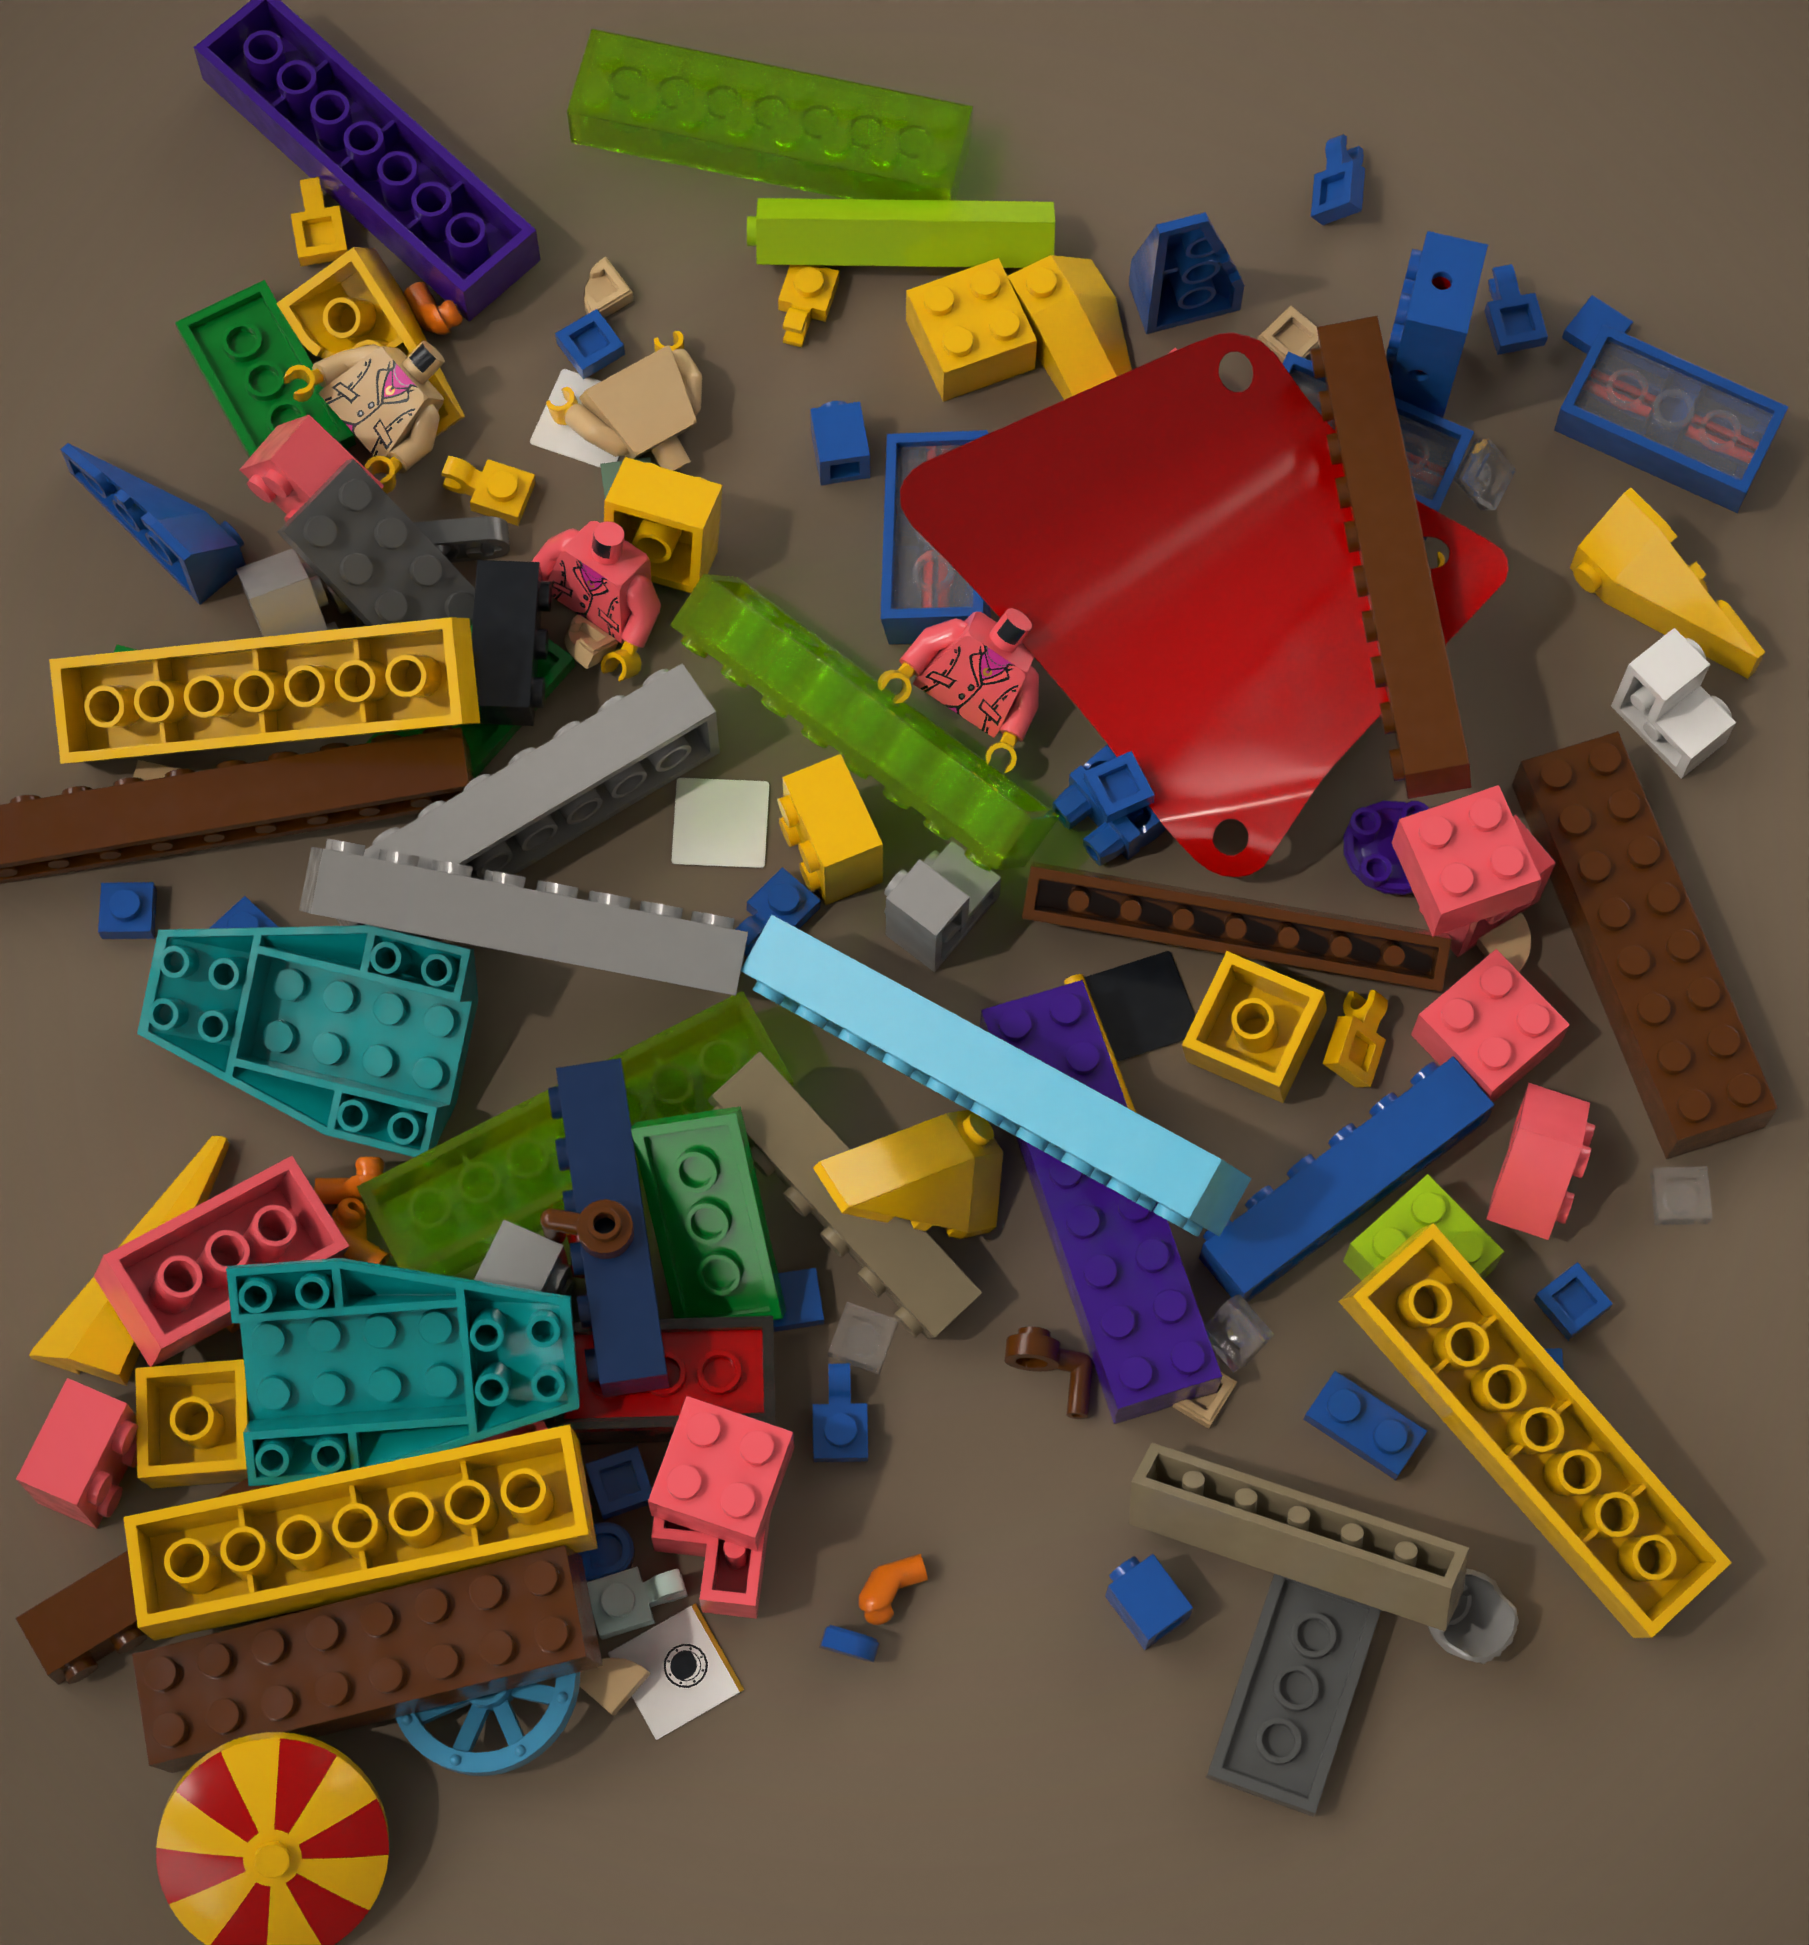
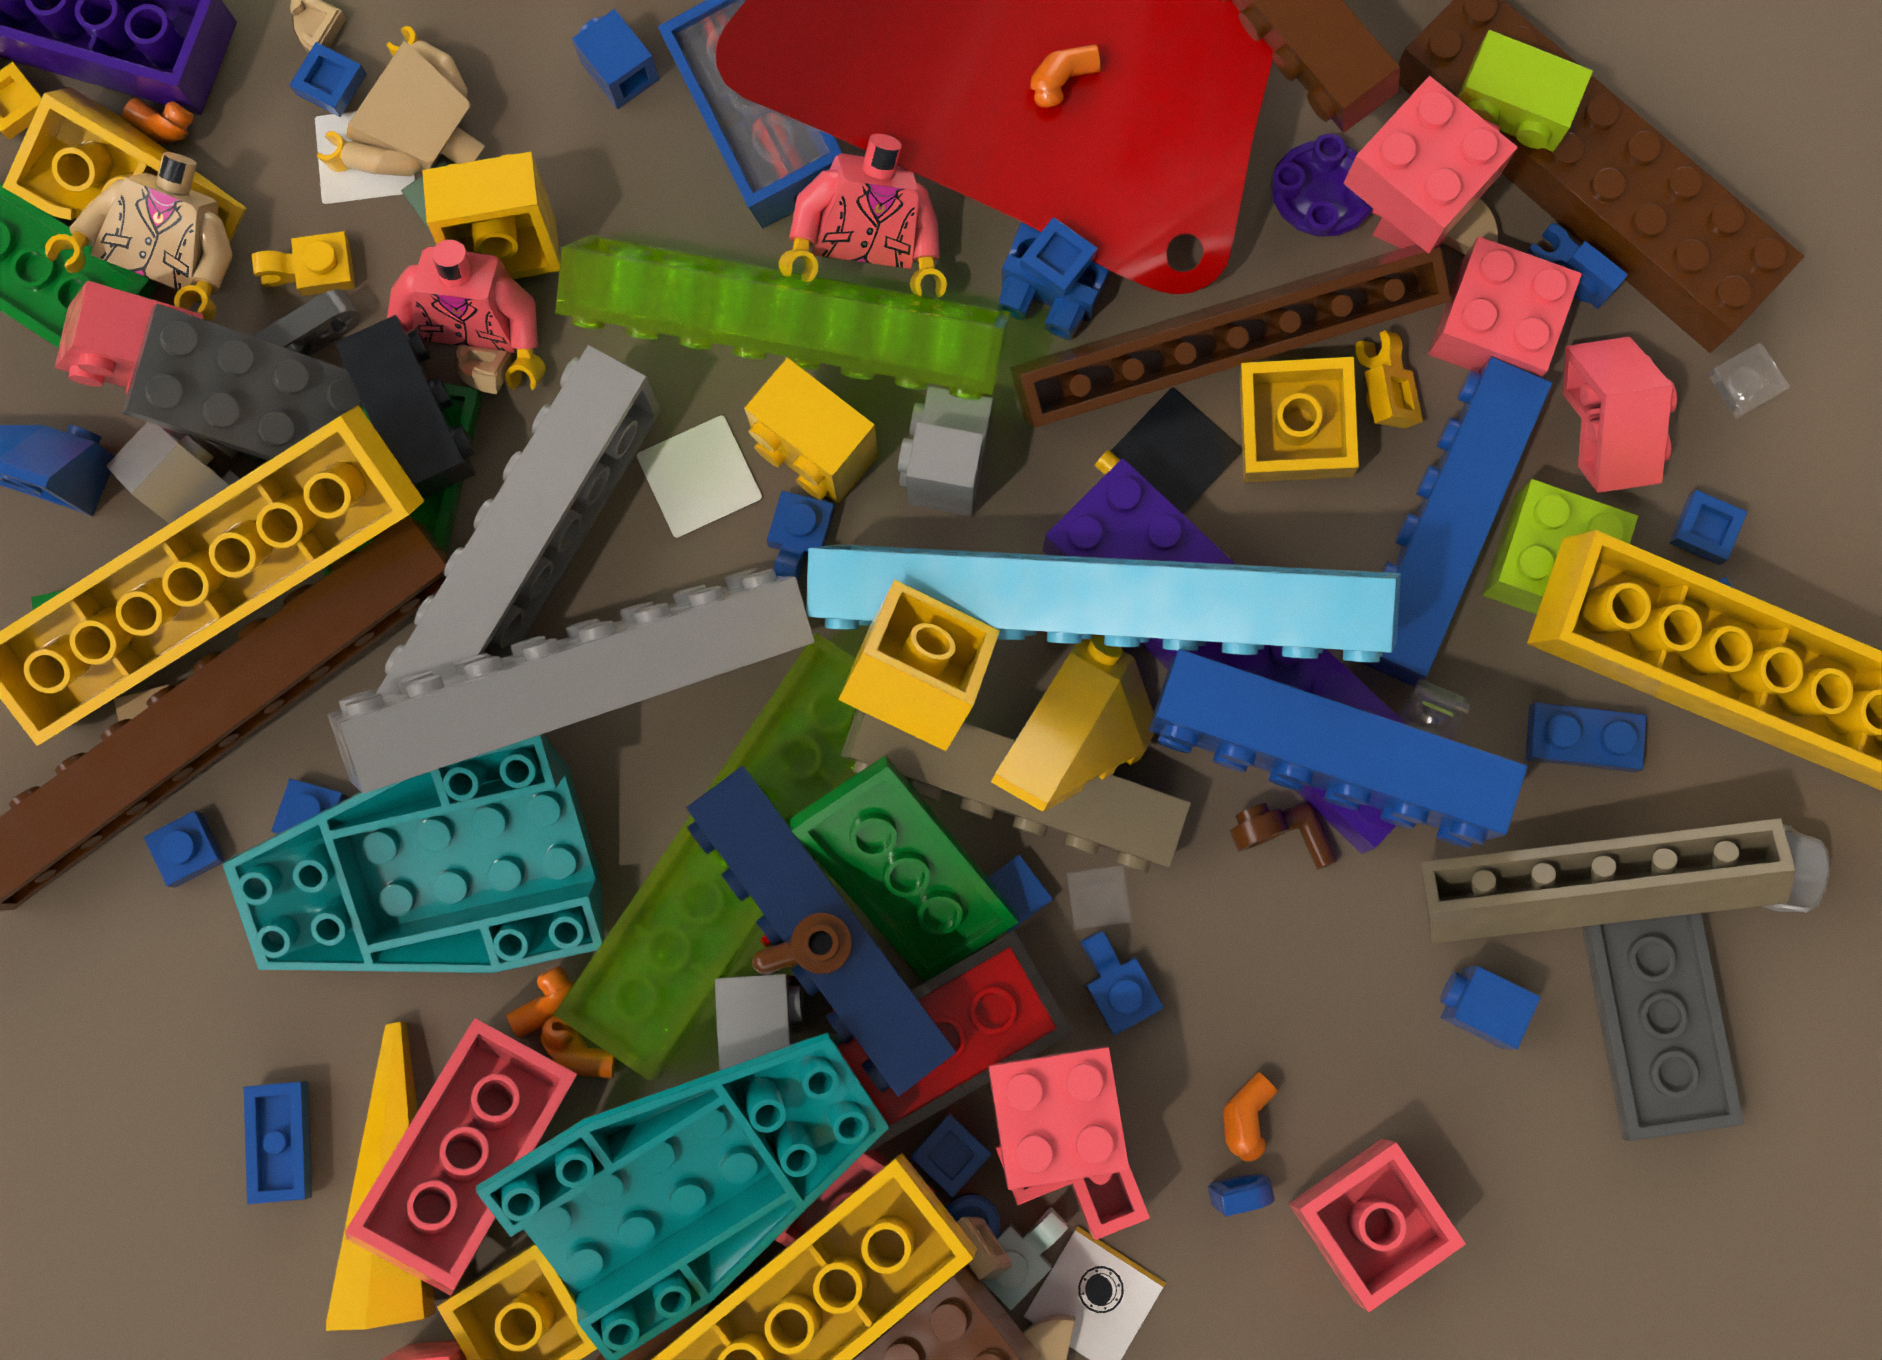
camera: 25 degrees left, 10 degrees up
none -> blue plate [243,1081,312,1205]
none -> yellow brick [838,579,1000,751]
none -> tan tile [957,1217,1012,1281]
none -> orange arm [1030,44,1100,107]
none -> blue brick [1148,649,1528,848]
none -> coral brick [1288,1139,1466,1312]
none -> lime brick [1457,30,1593,152]
none -> blue plate [1526,223,1628,309]

